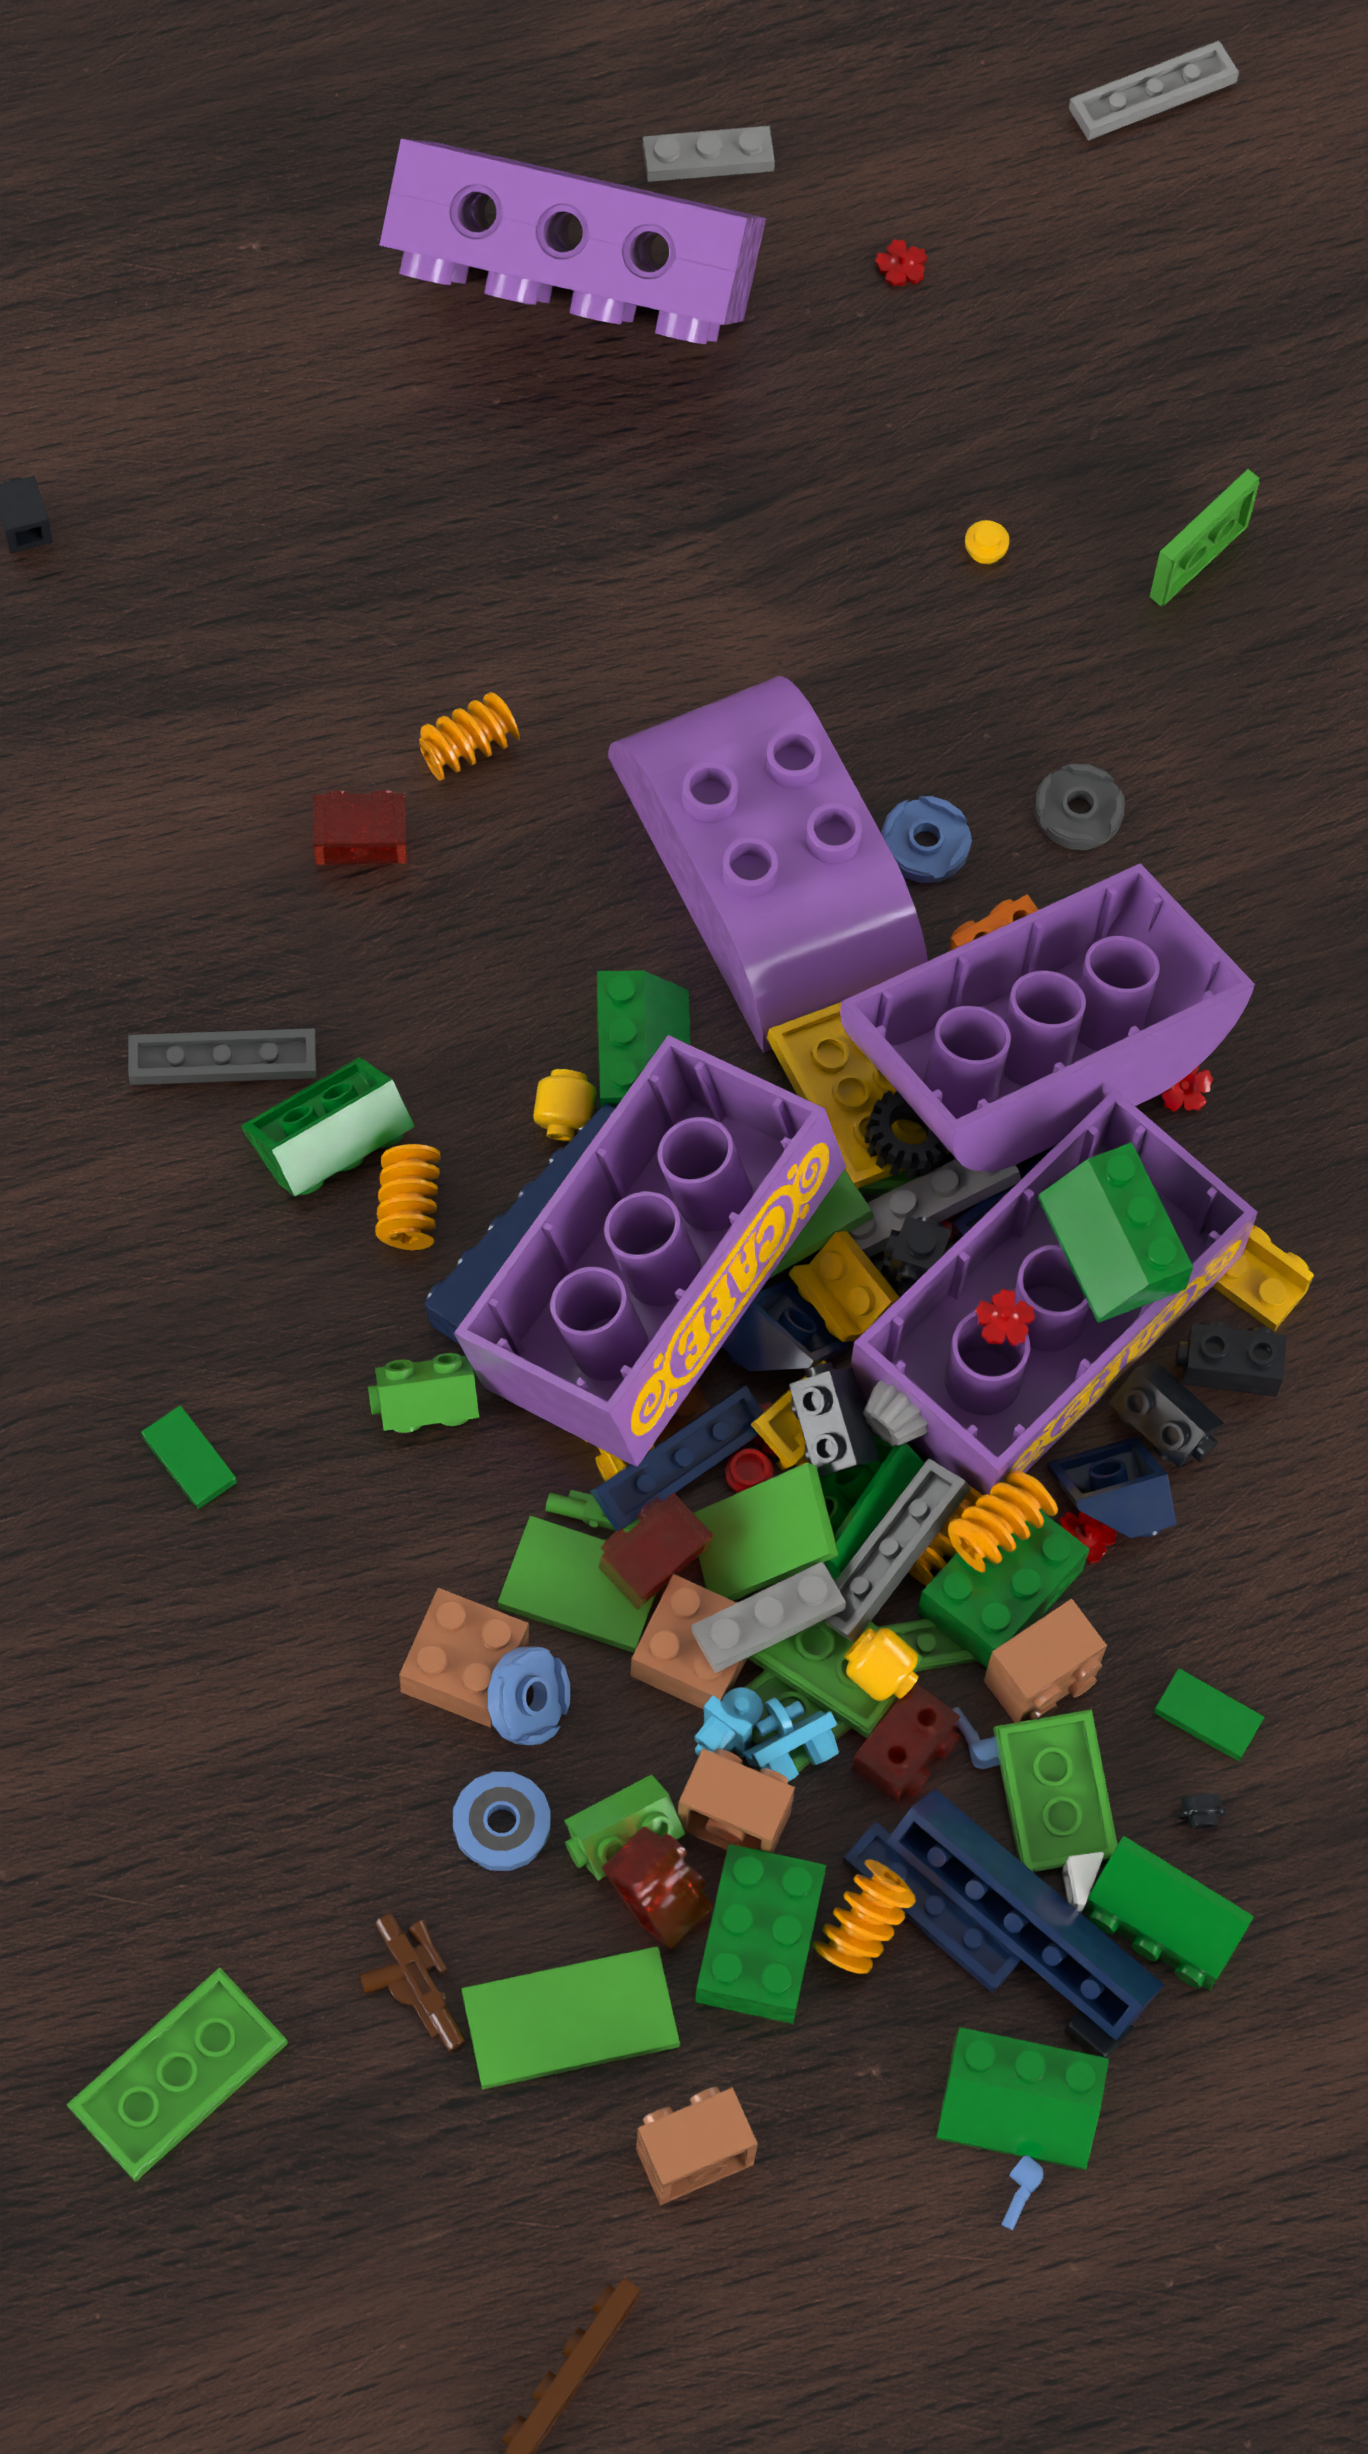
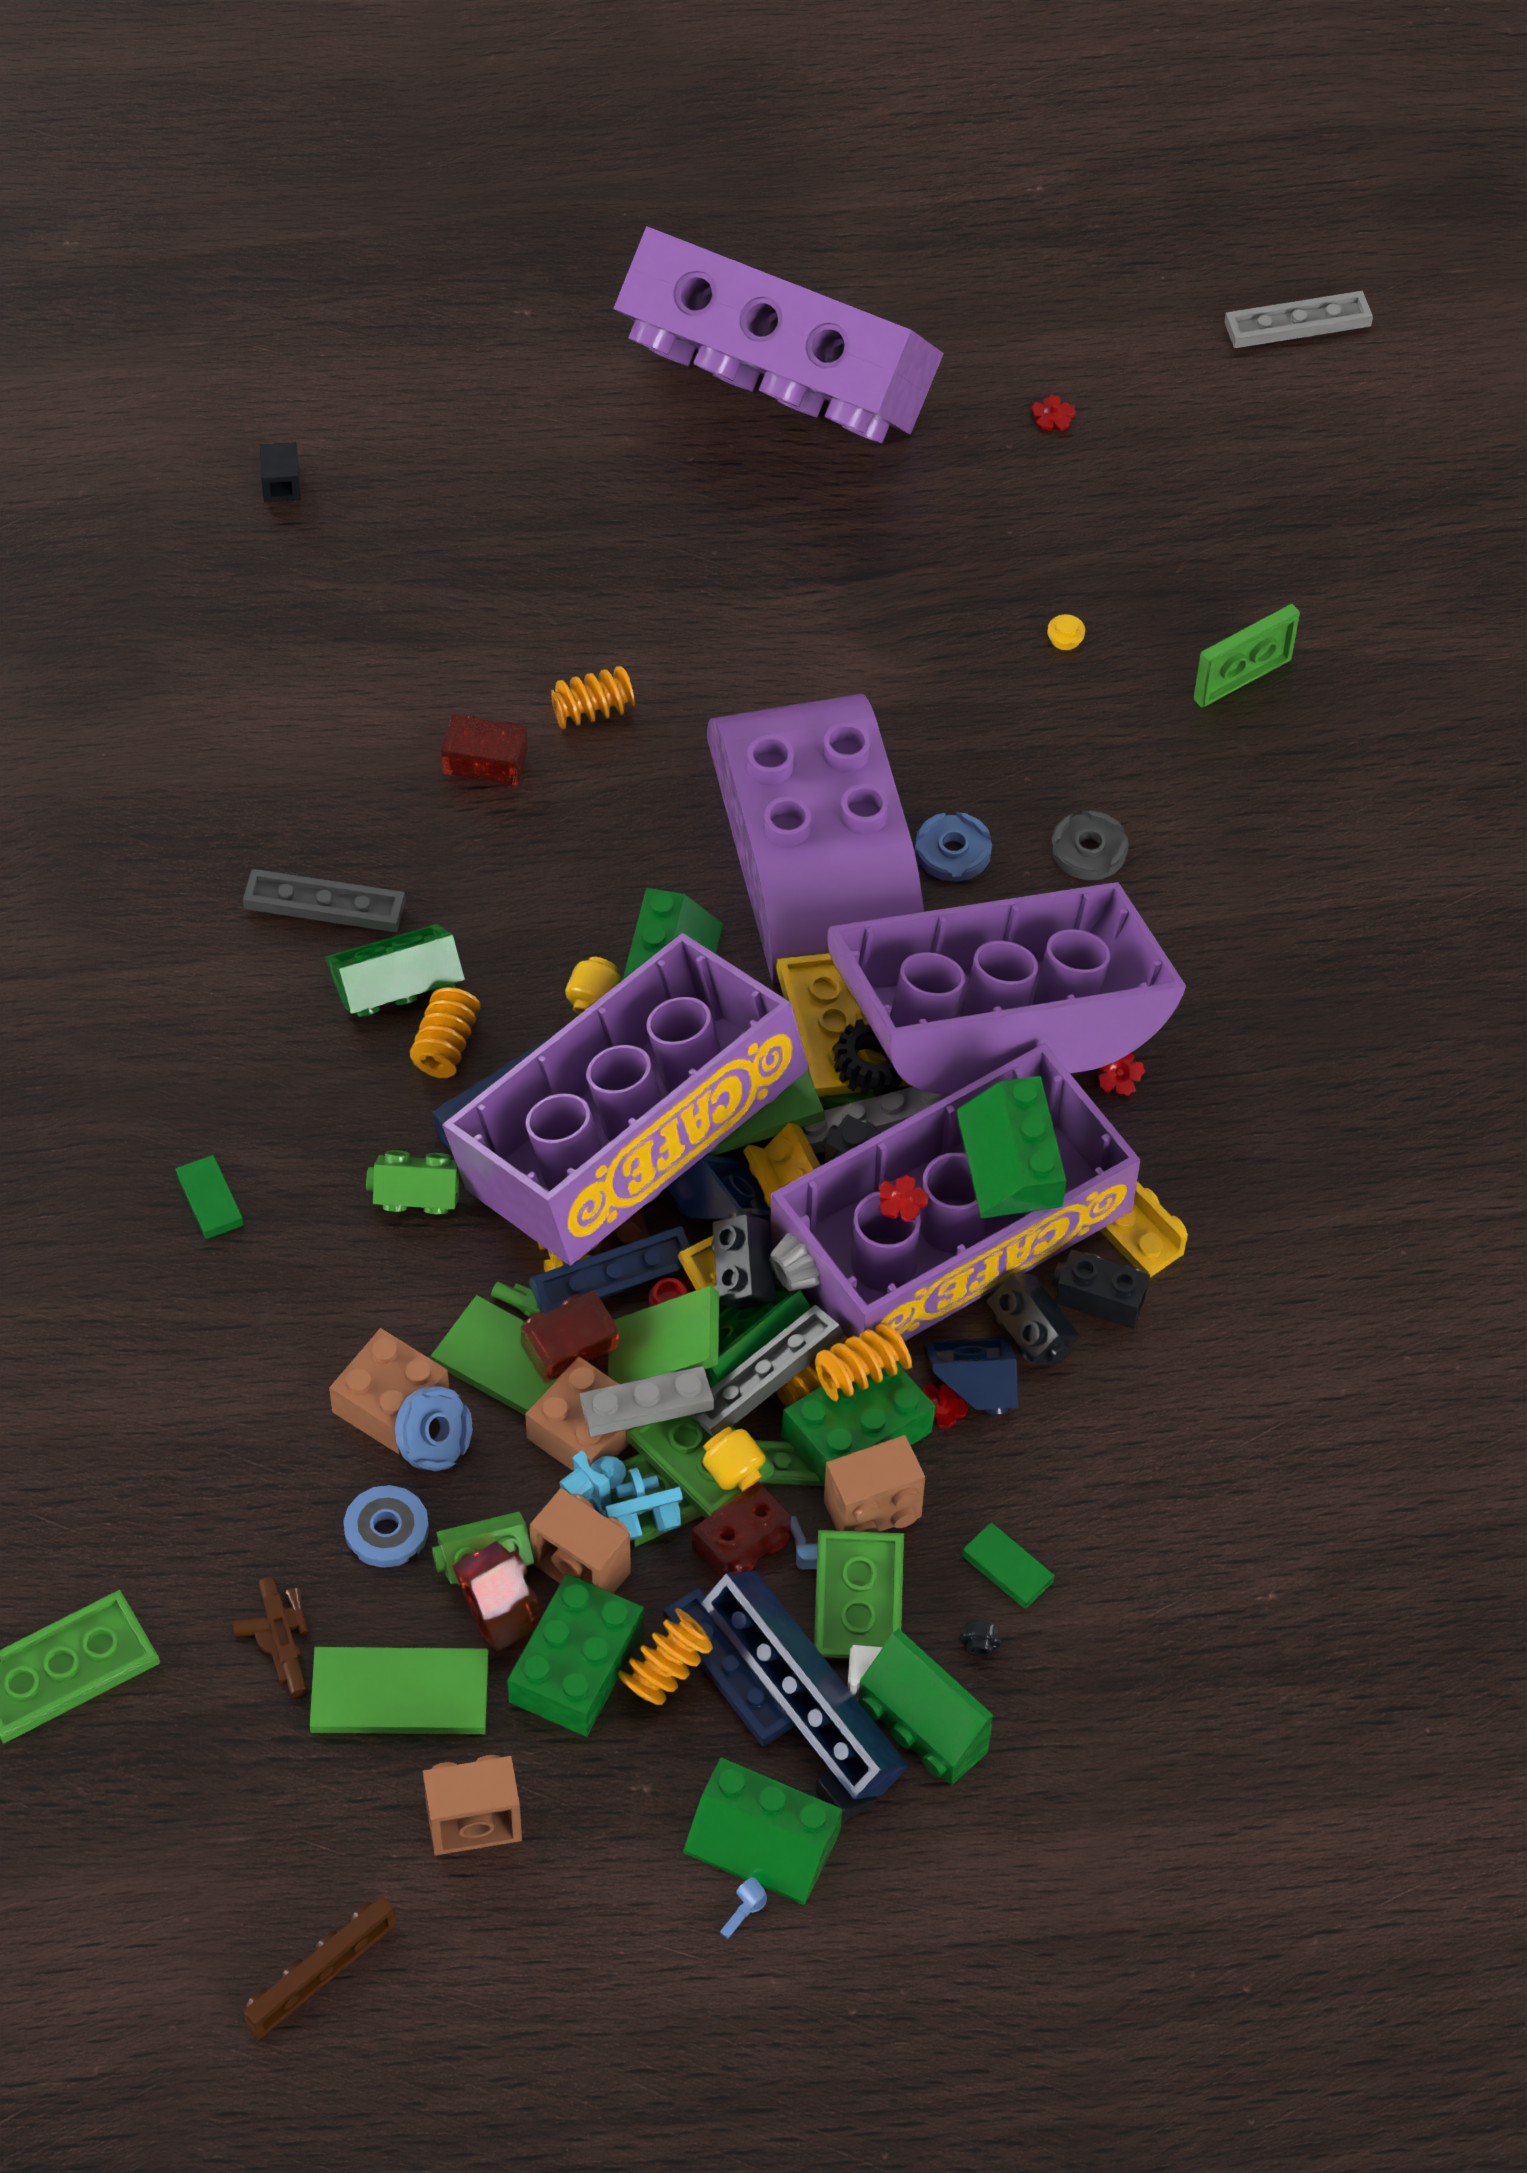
camera: 15 degrees right, 10 degrees down
light grey plate [643,126,775,182] -> none

